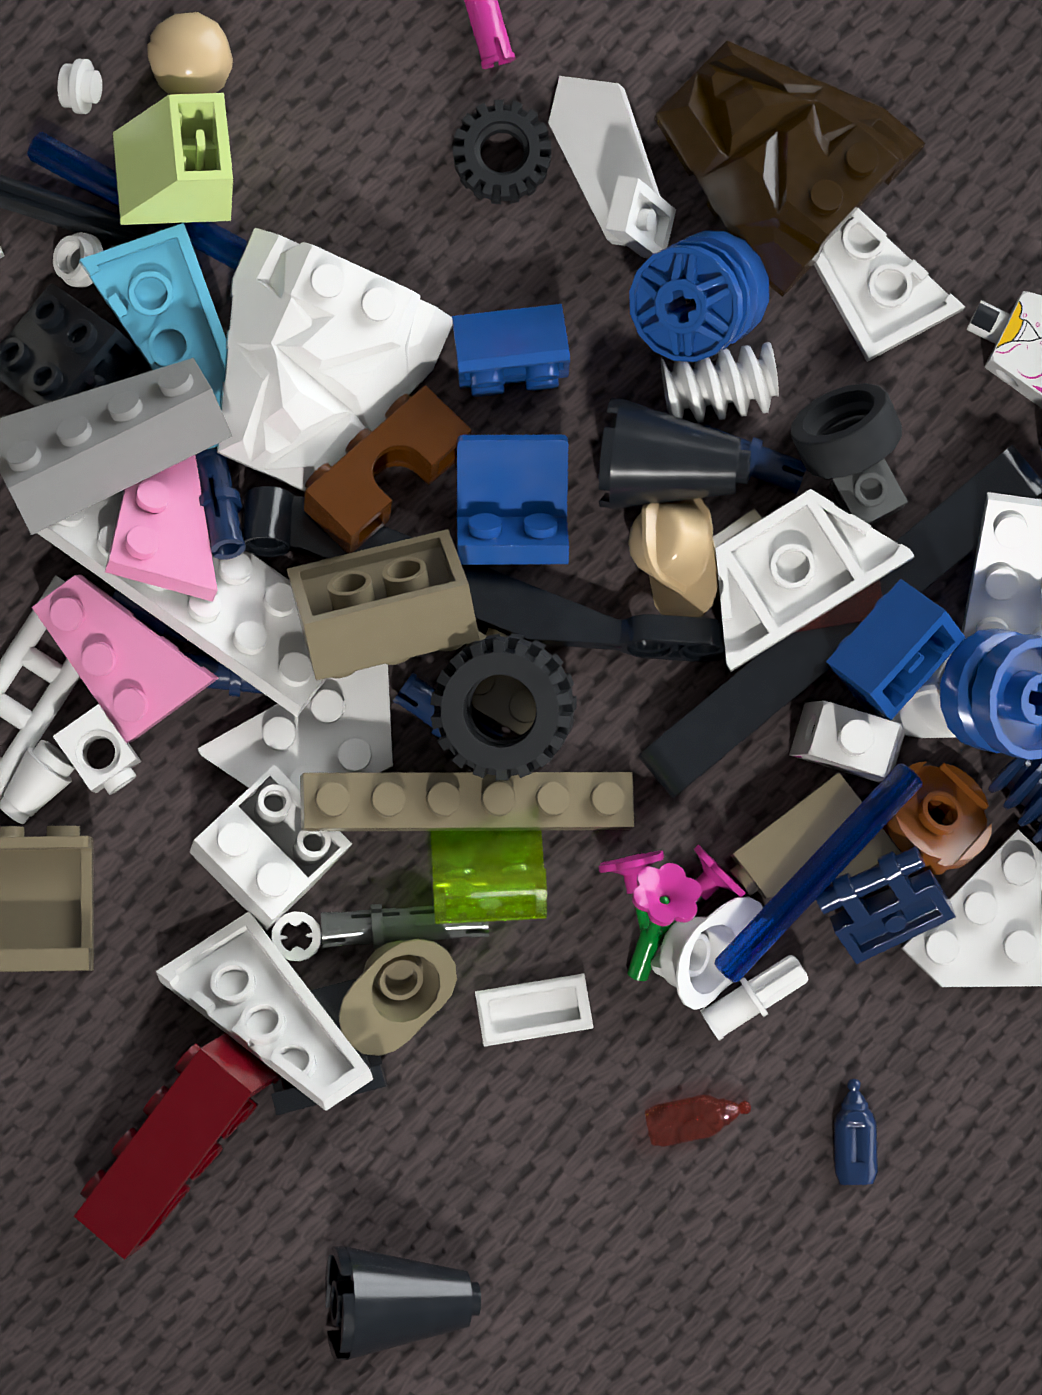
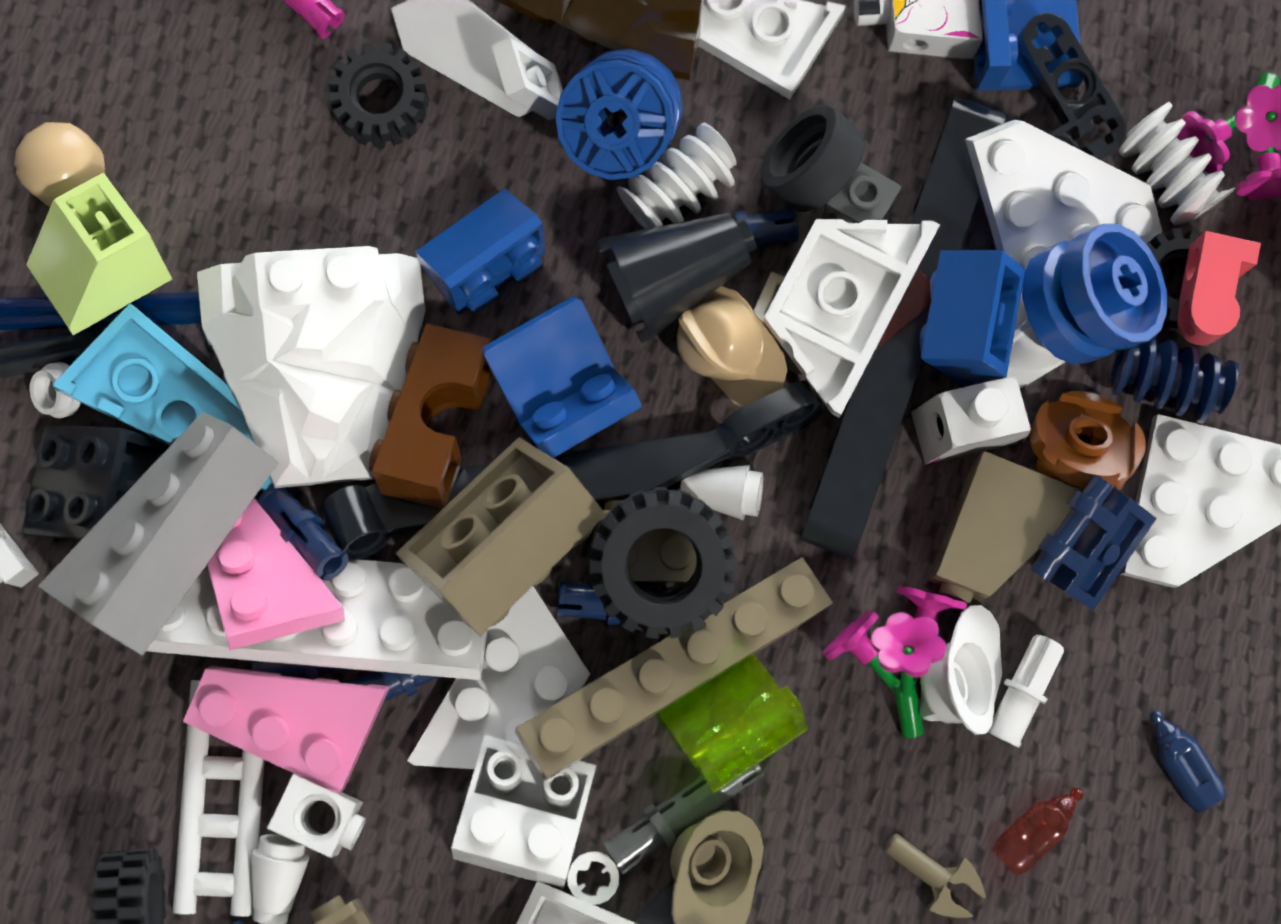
camera: 35 degrees left, 5 degrees down
white tile [475,973,593,1046] -> none
clear blue axle [714,763,923,983] -> none
none -> white cone [680,465,763,520]
none -> dark tan bar [884,834,986,918]

